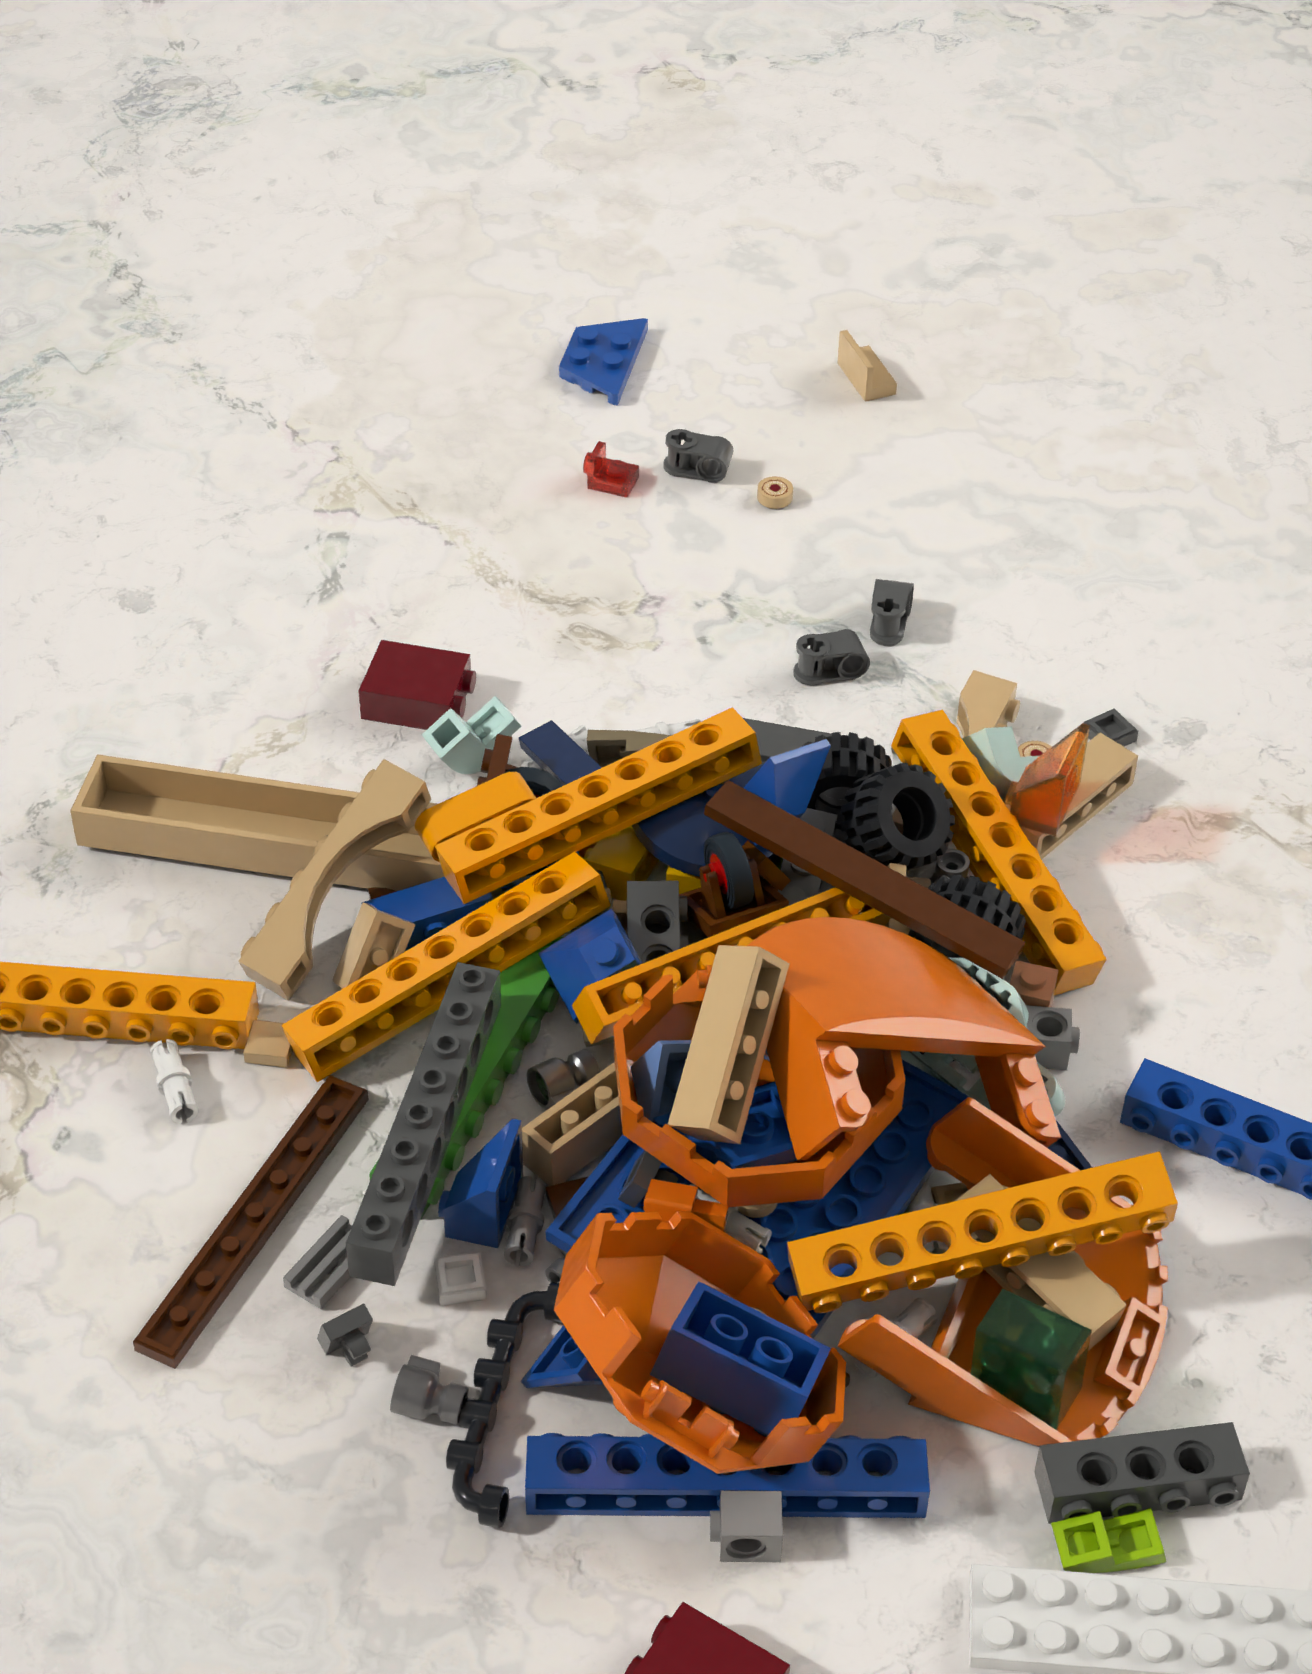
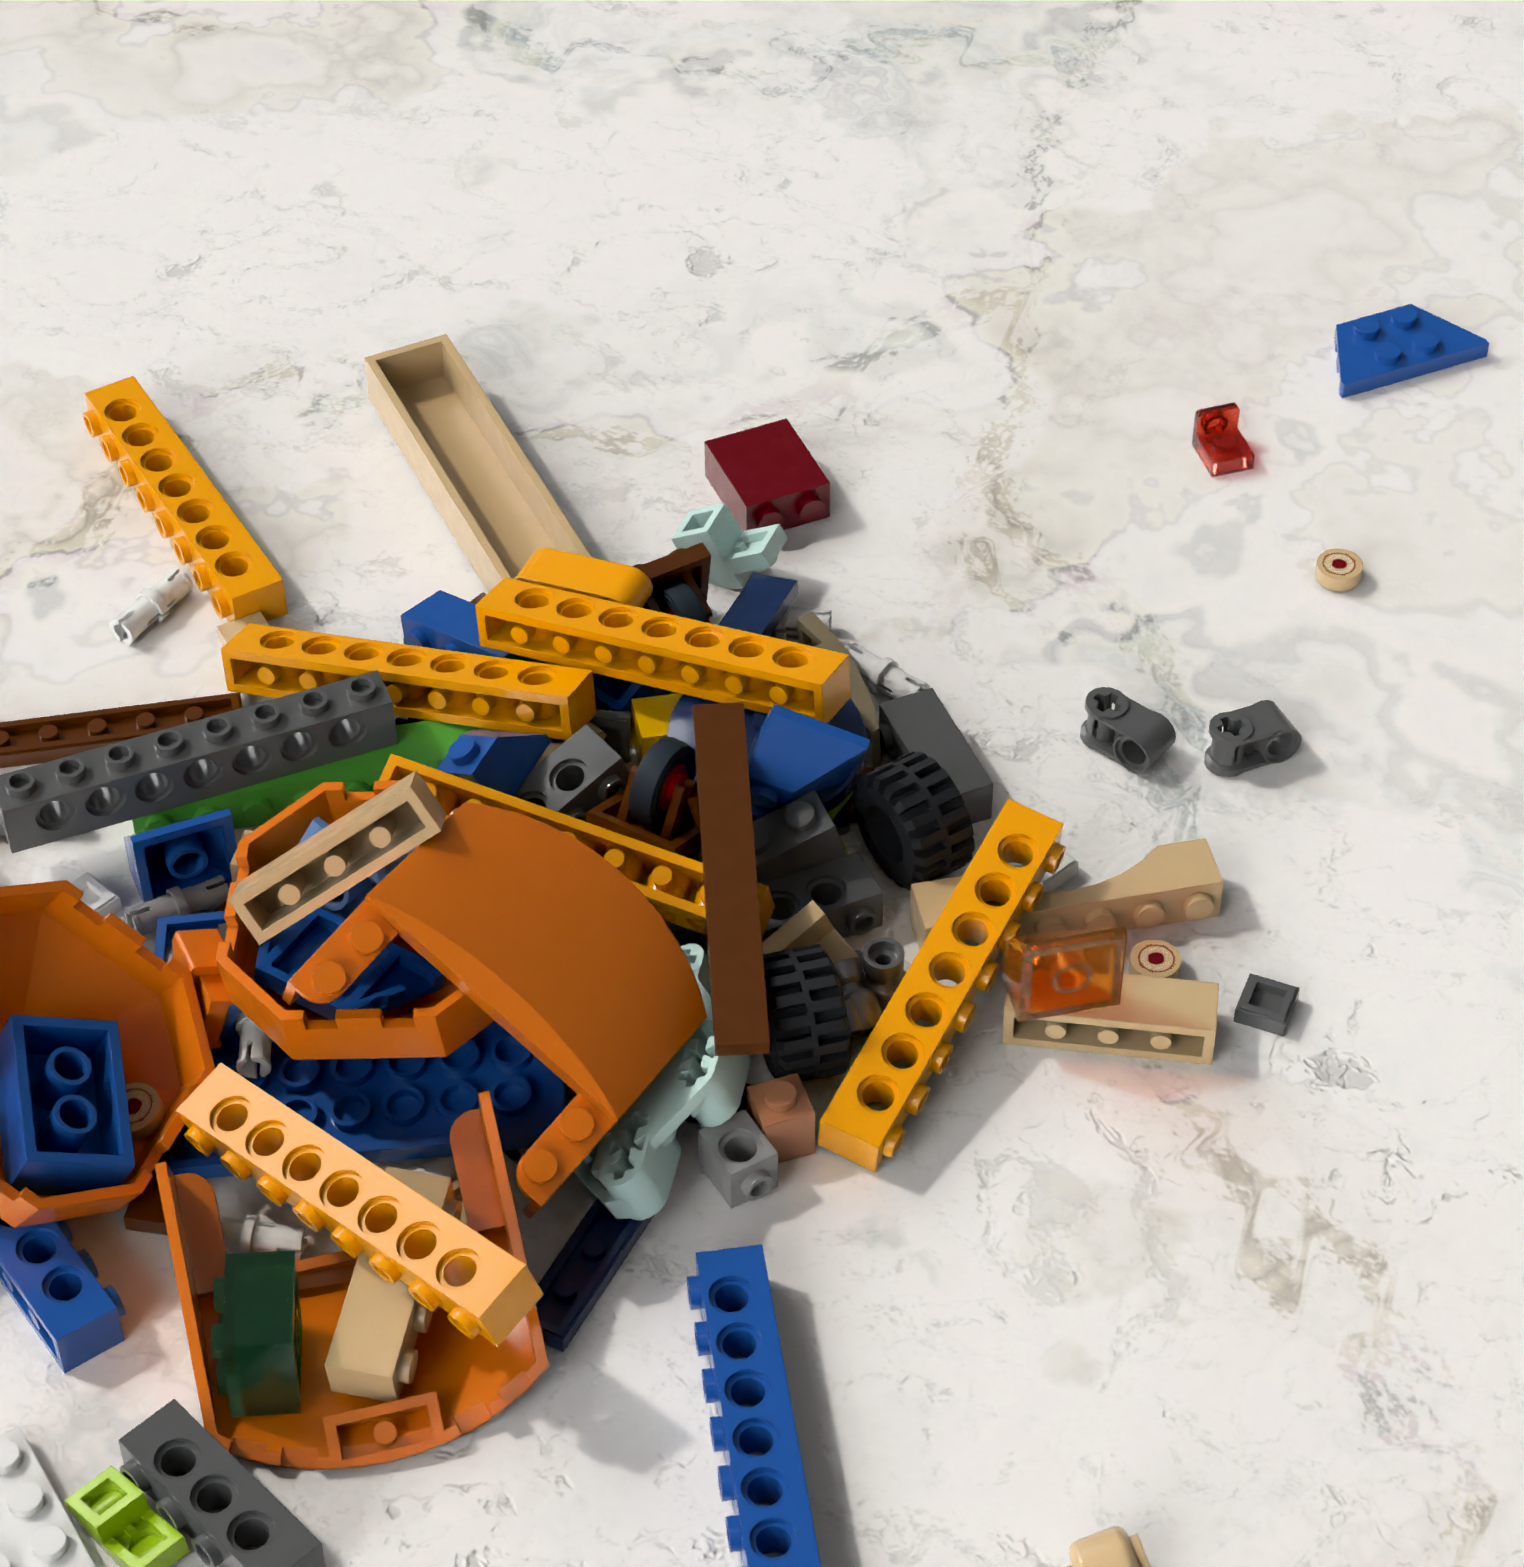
camera: 55 degrees right, 0 degrees up
tan arch [238,759,431,1001] -> none
tan panel [332,902,415,989] -> none
dark grey piece [663,429,734,483] -> none
black tyre [840,763,955,871] -> none
light aqua brick [962,726,1050,799] -> none

